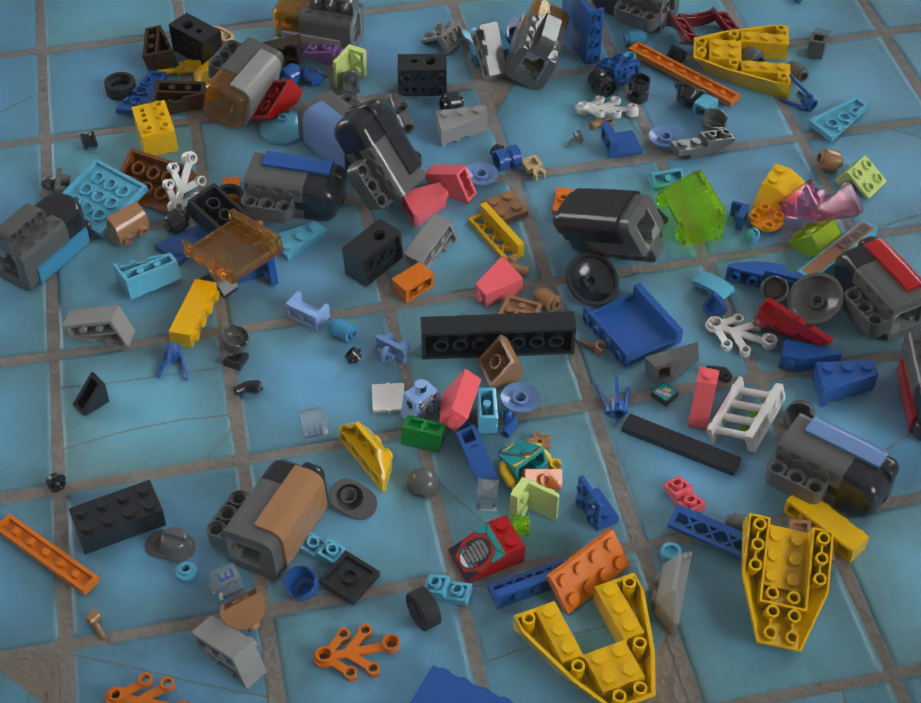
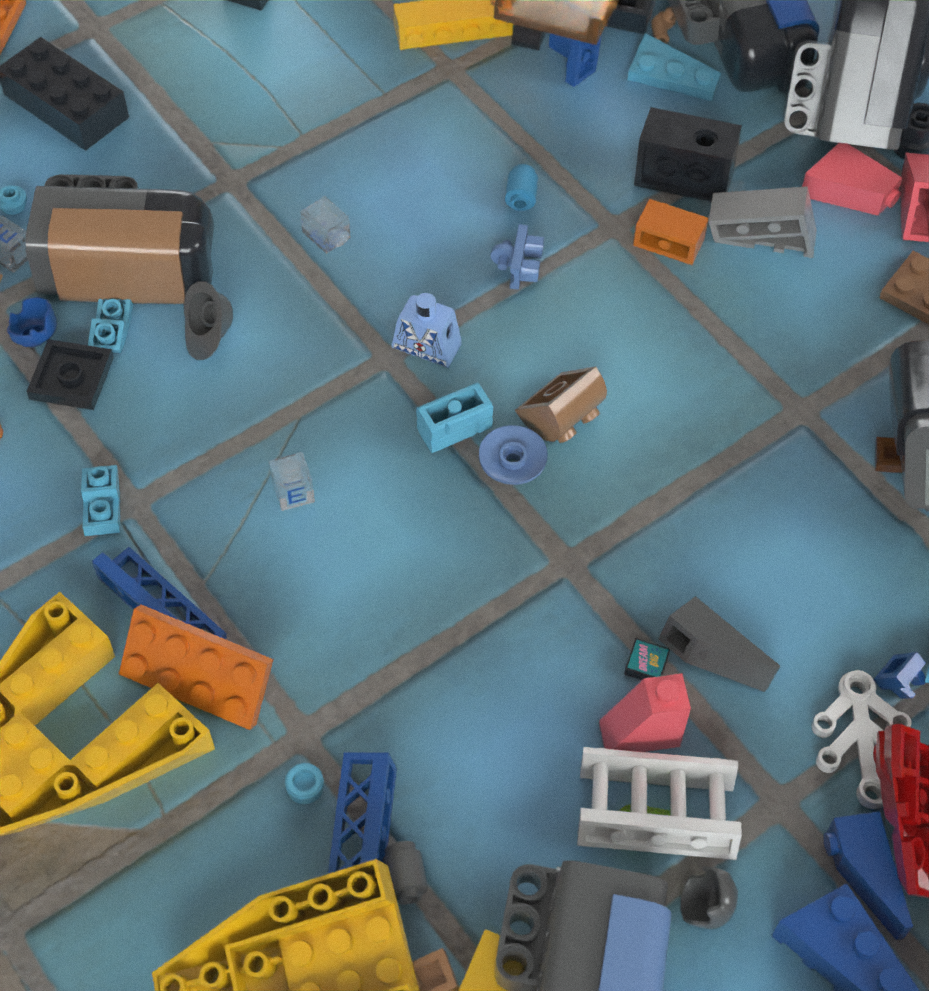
camera: 65 degrees right, 10 degrees up
black plate [46,473,66,493] -> none
dark grey piece [145,527,196,562] -> none
blue plant [157,342,188,380] -> none
dark grey hair [220,324,250,352] -> none
black tile [222,352,249,371] -> none
black arm [233,380,263,396] -> none
light blue panel [285,291,330,331] -> none
yellow wedge [338,422,393,492] -> none
black plate [344,346,362,364] -> none
white piece [372,382,404,414] -> none
green hinge [401,415,446,453] -> none
black tyre [406,586,442,632] -> none
dark grey hair [407,467,440,499] -> none
black brick [421,311,576,360] -> none
coral slope [439,369,481,432] -> none
slope [448,515,525,583] -> none
blue slope [455,419,498,486] -> none
yellow fence [468,202,525,261] -> none
coral slope [475,257,523,308] -> none
medium nougat plate [498,294,543,314] -> none
teal torso [498,440,561,491] -> none
blue arm [501,409,518,438] -> none
medium nougat arm [508,255,529,276] -> none
yellowish green bracket [509,477,560,523] -> none
clear neon green wheel [512,515,530,536] -> none
plate [522,469,562,490] -> none
medium nougat plate [526,431,551,449] -> none
medium nougat brick [533,287,561,312] -> none
black dish [566,253,619,306] -> none
blue bracket [575,475,619,531] -> none
medium nougat hand [580,339,606,355] -> none
blue panel [582,283,683,368] -> none
blue plant [596,376,630,419] -> none
black tile [621,414,742,476] -> none
light grey wedge [651,551,692,636] -> none
coral slope [663,476,706,513] -> none
black arm [706,365,732,383] -> none

